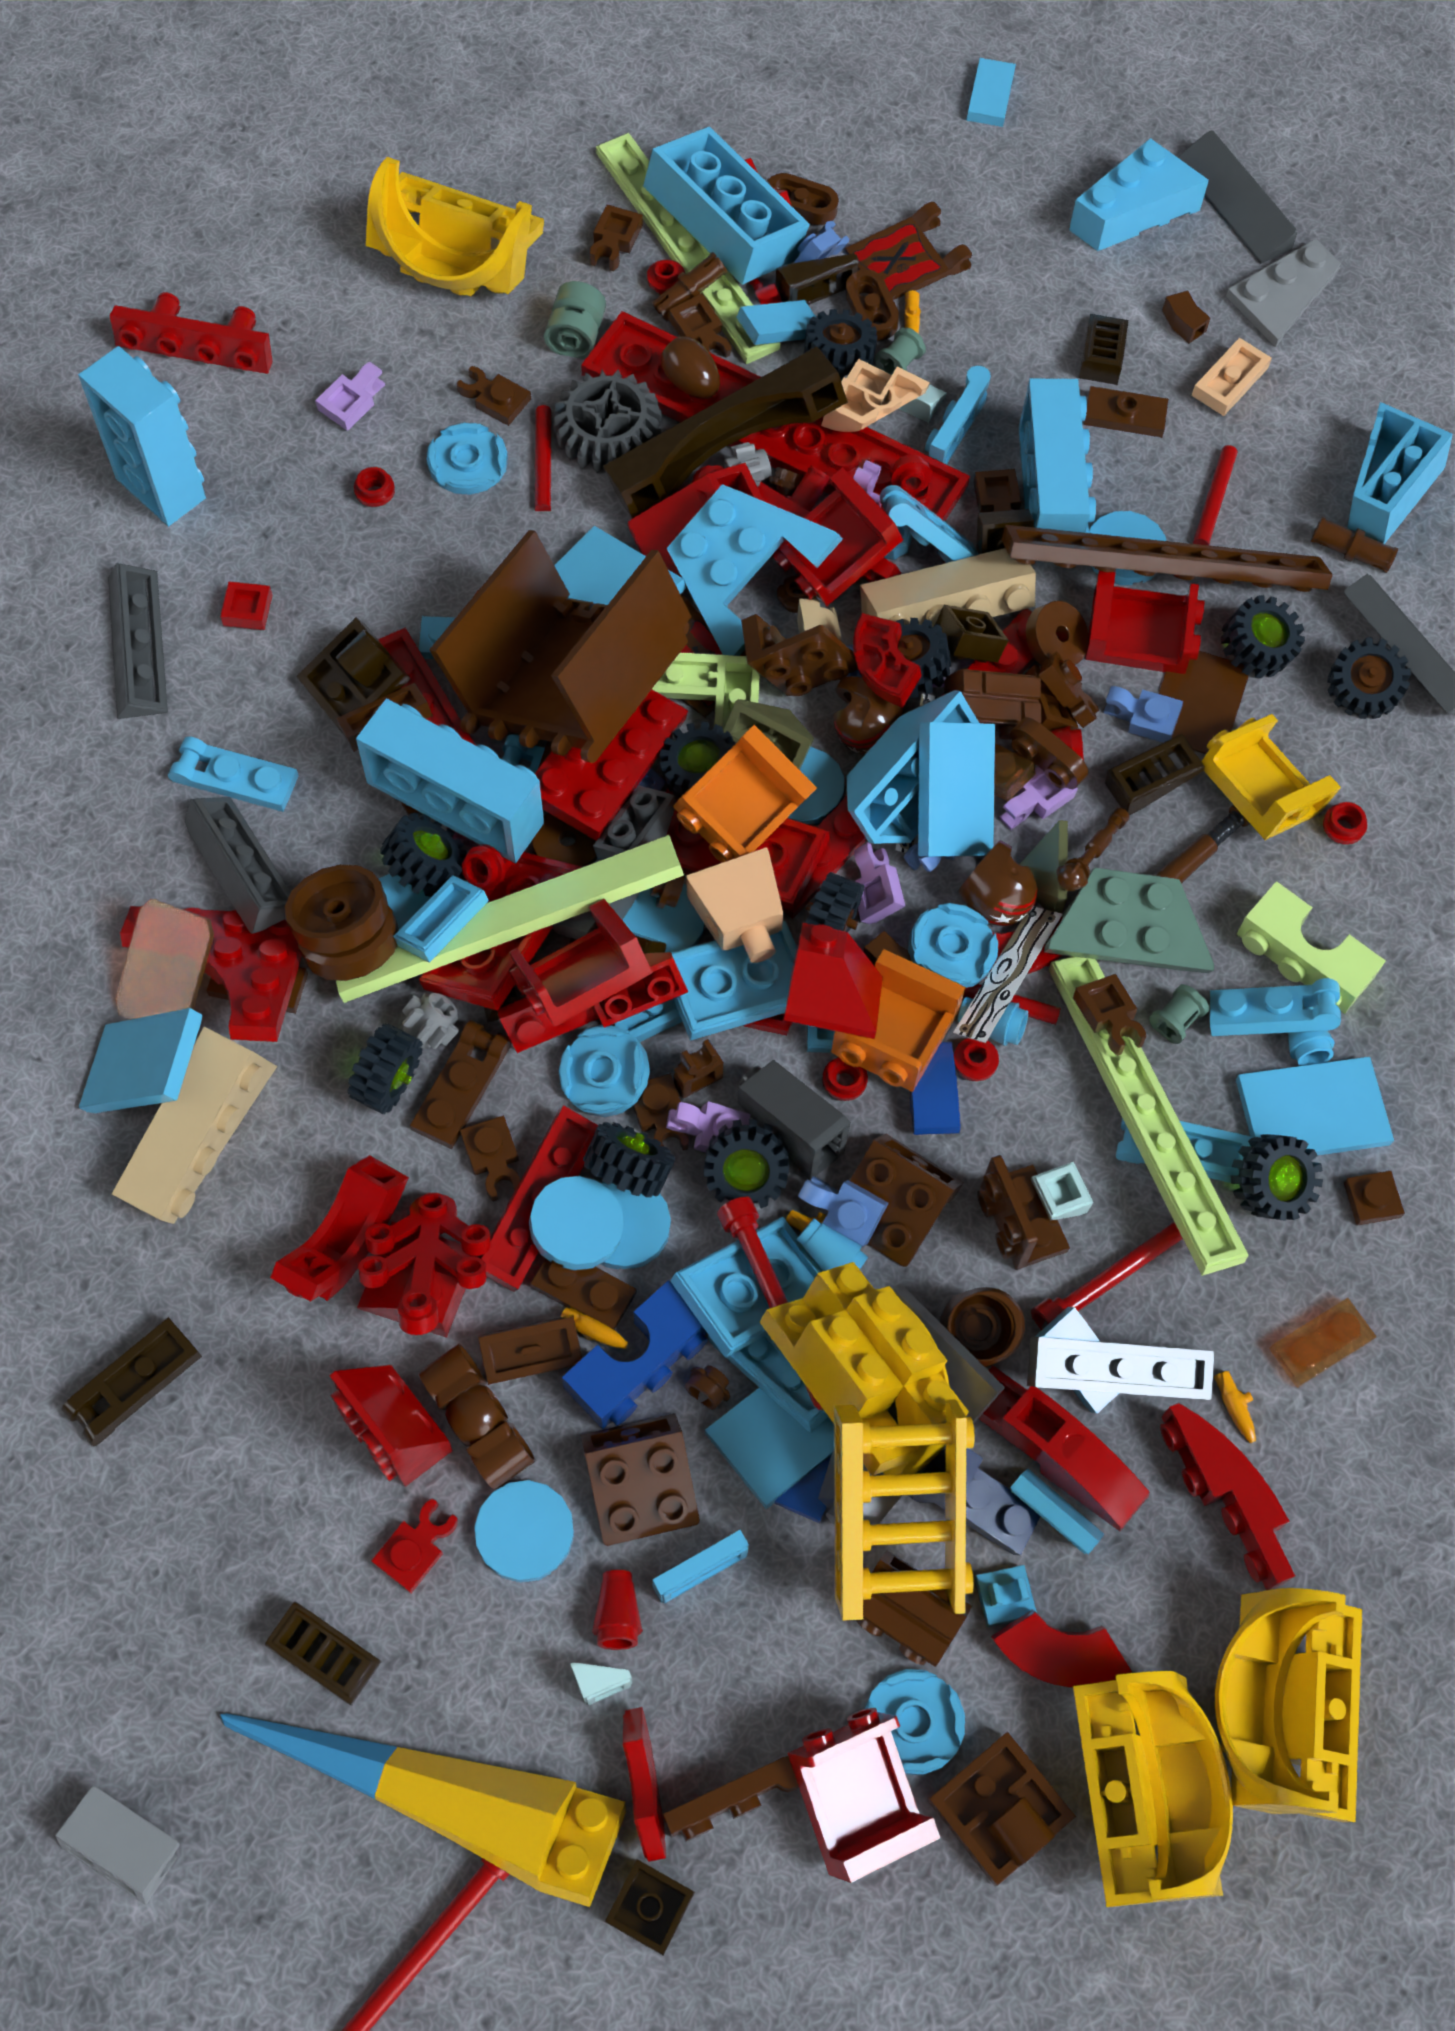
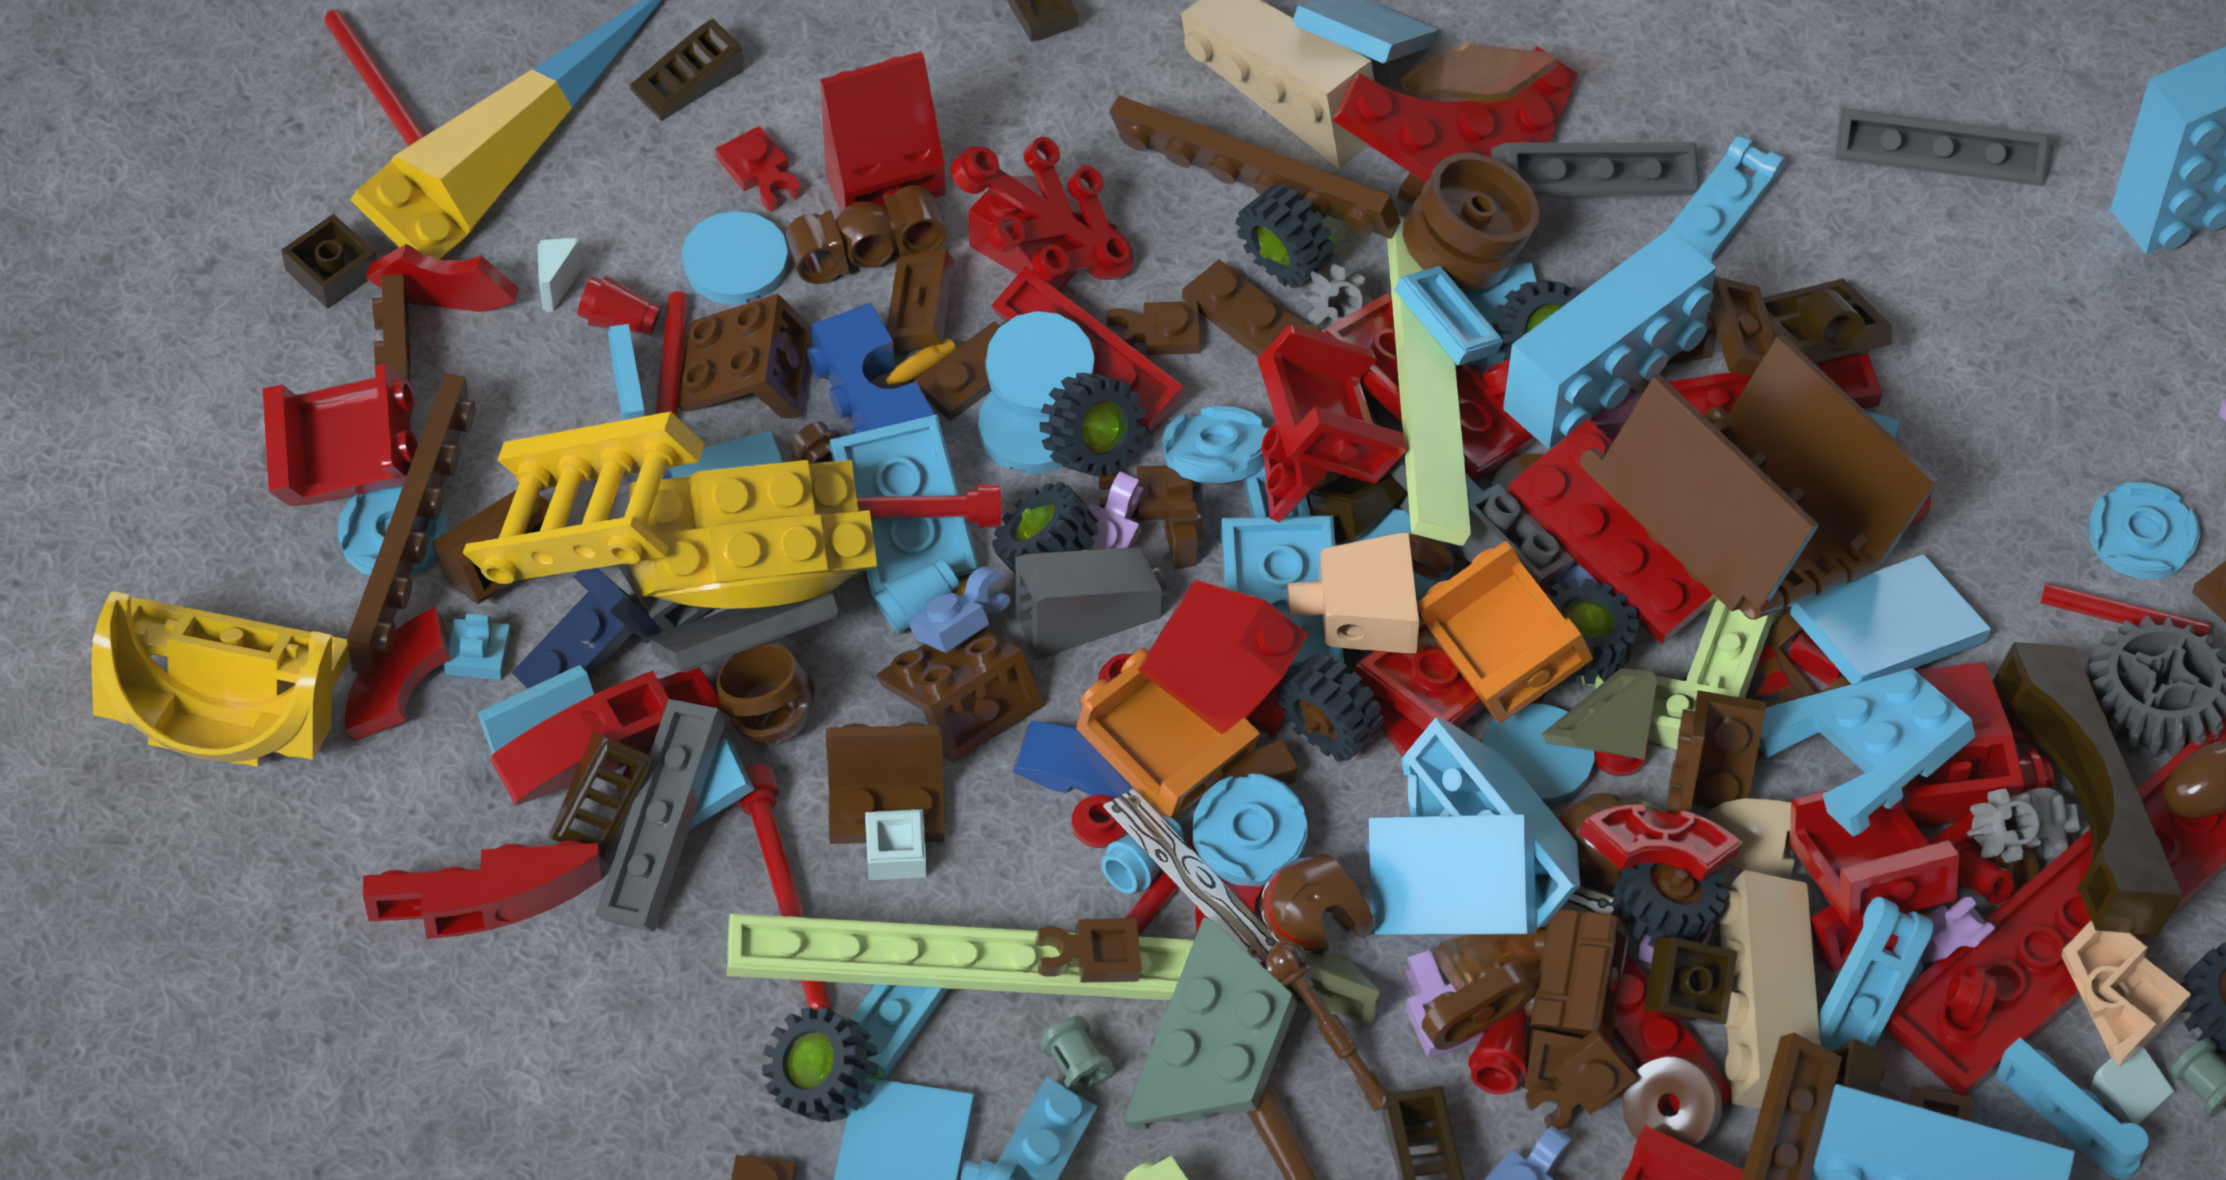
camera: 110 degrees right, 10 degrees down
red plate [220,581,273,630] -> none
red arch [270,1155,409,1302] -> none
red plate [354,467,395,507] -> none
lavender plate [854,843,905,924] -> none
reddish brown plate [927,1731,1076,1887] -> none
light orange helmet [1214,1371,1256,1443] -> none
yellow piece [1215,1588,1362,1822] -> none
clear orange plate [1269,1298,1377,1388] -> none
none -> reddish brown plate [347,373,475,675]
none -> dark brown slope [548,731,654,859]
none -> red bar [655,291,690,417]
none -> reddish brown plate [1109,95,1401,239]
none -> light grey gear [1967,788,2044,863]

